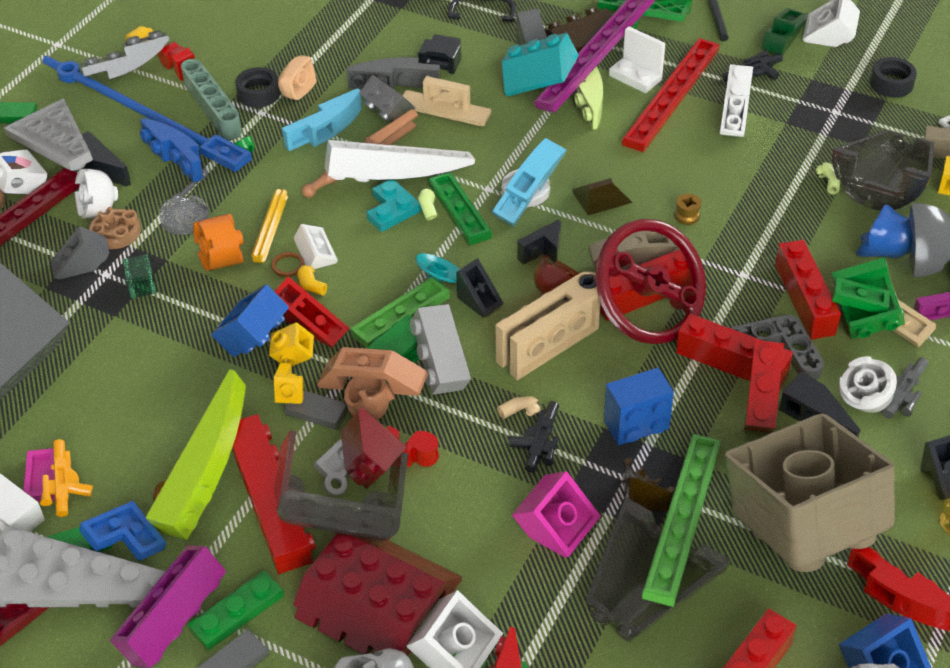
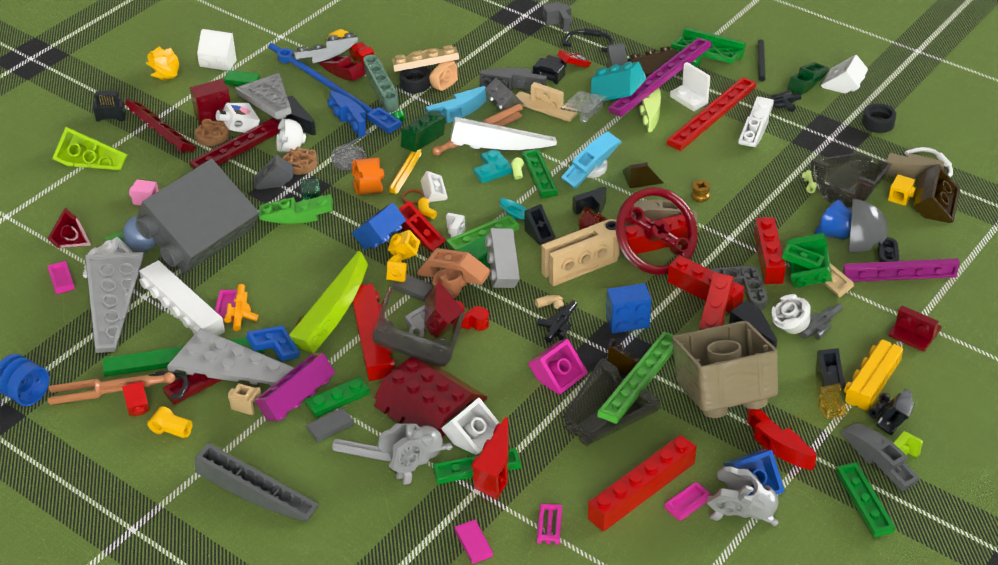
camera: 10 degrees right, 5 degrees down
none -> tan window [228,383,261,416]
none -> bright green slope [259,194,333,224]
none -> dark red slope [319,56,366,81]
none -> tan plate [392,45,459,72]
none -> dark green brick [401,111,446,152]
none -> white bracket [446,213,466,238]
none -> red tile [557,50,591,68]
none -> clear hinge [560,91,607,122]

